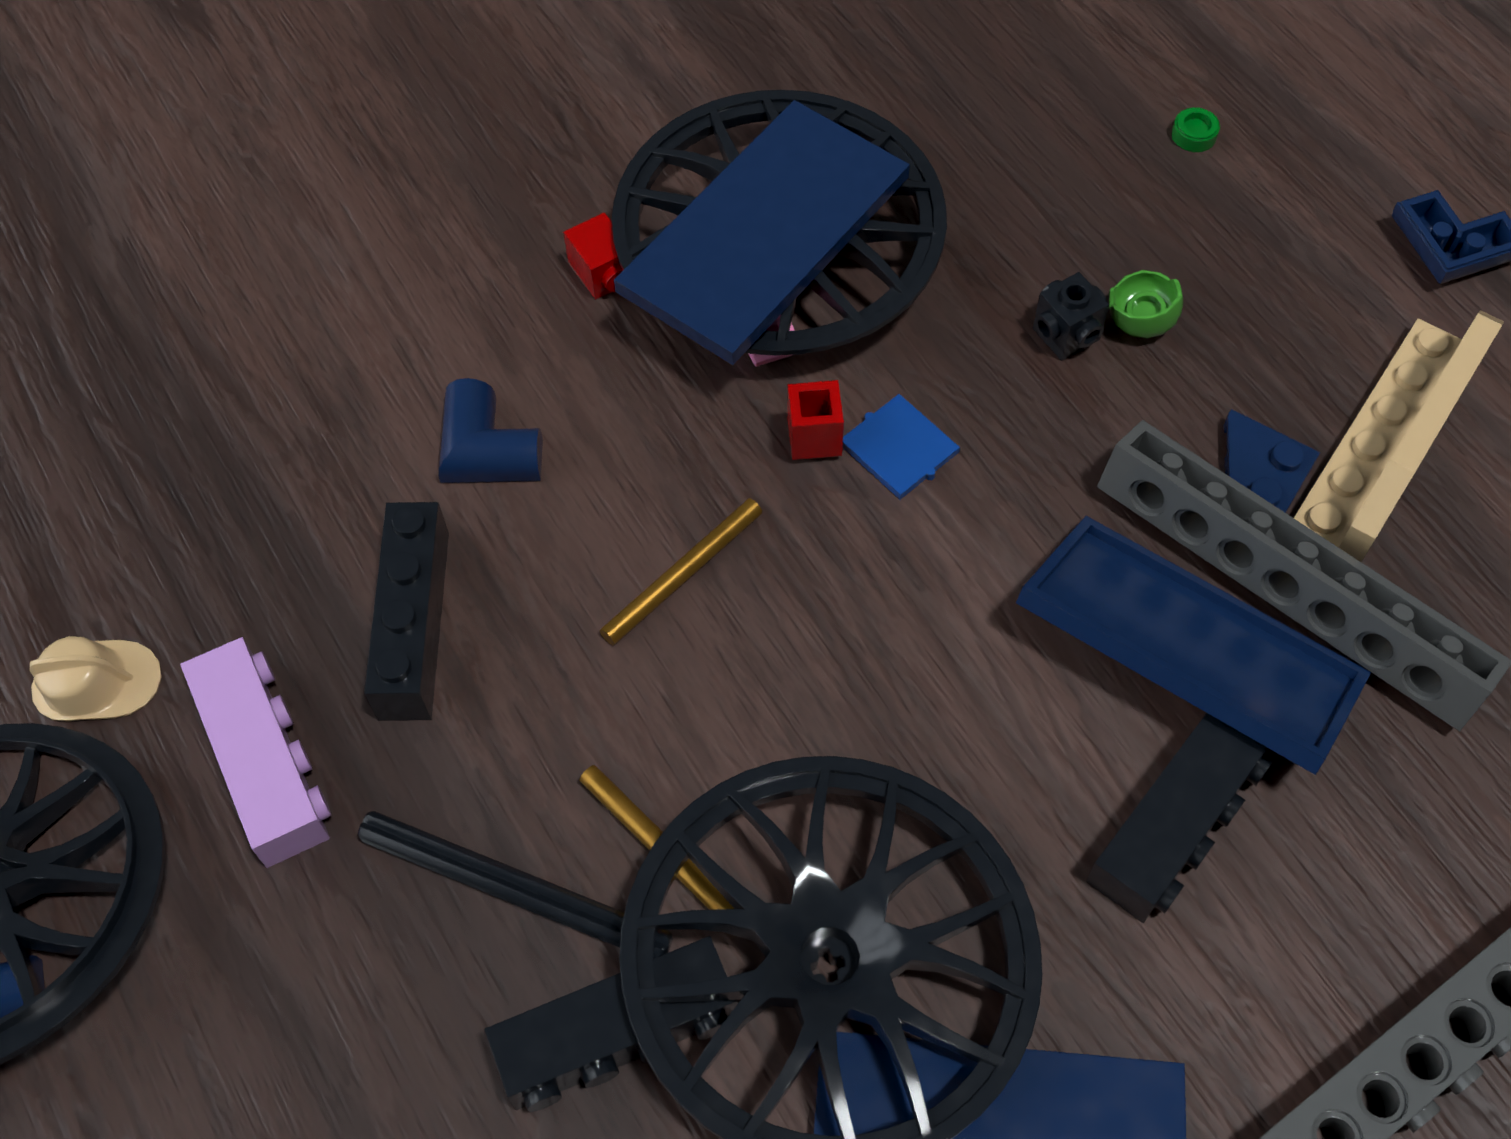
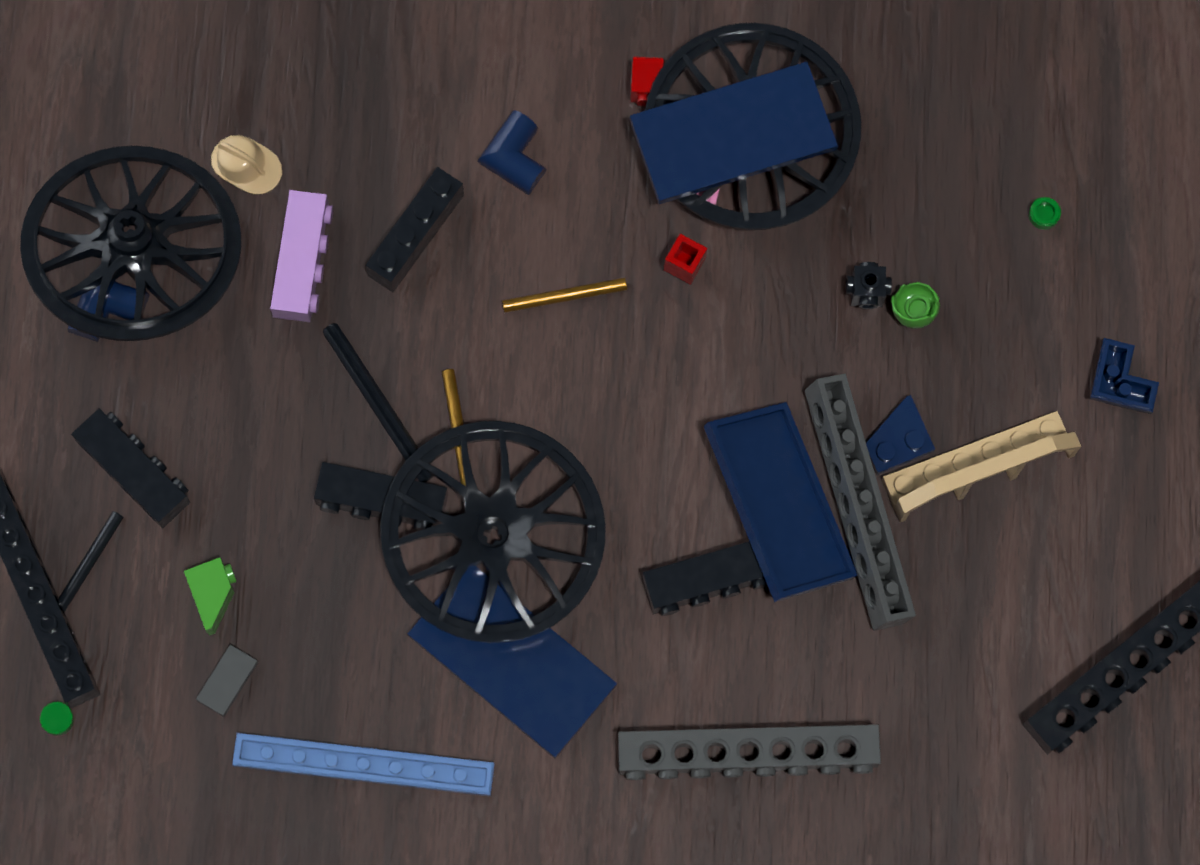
camera: 30 degrees right, 15 degrees up
blue piece [843,394,960,500] -> none

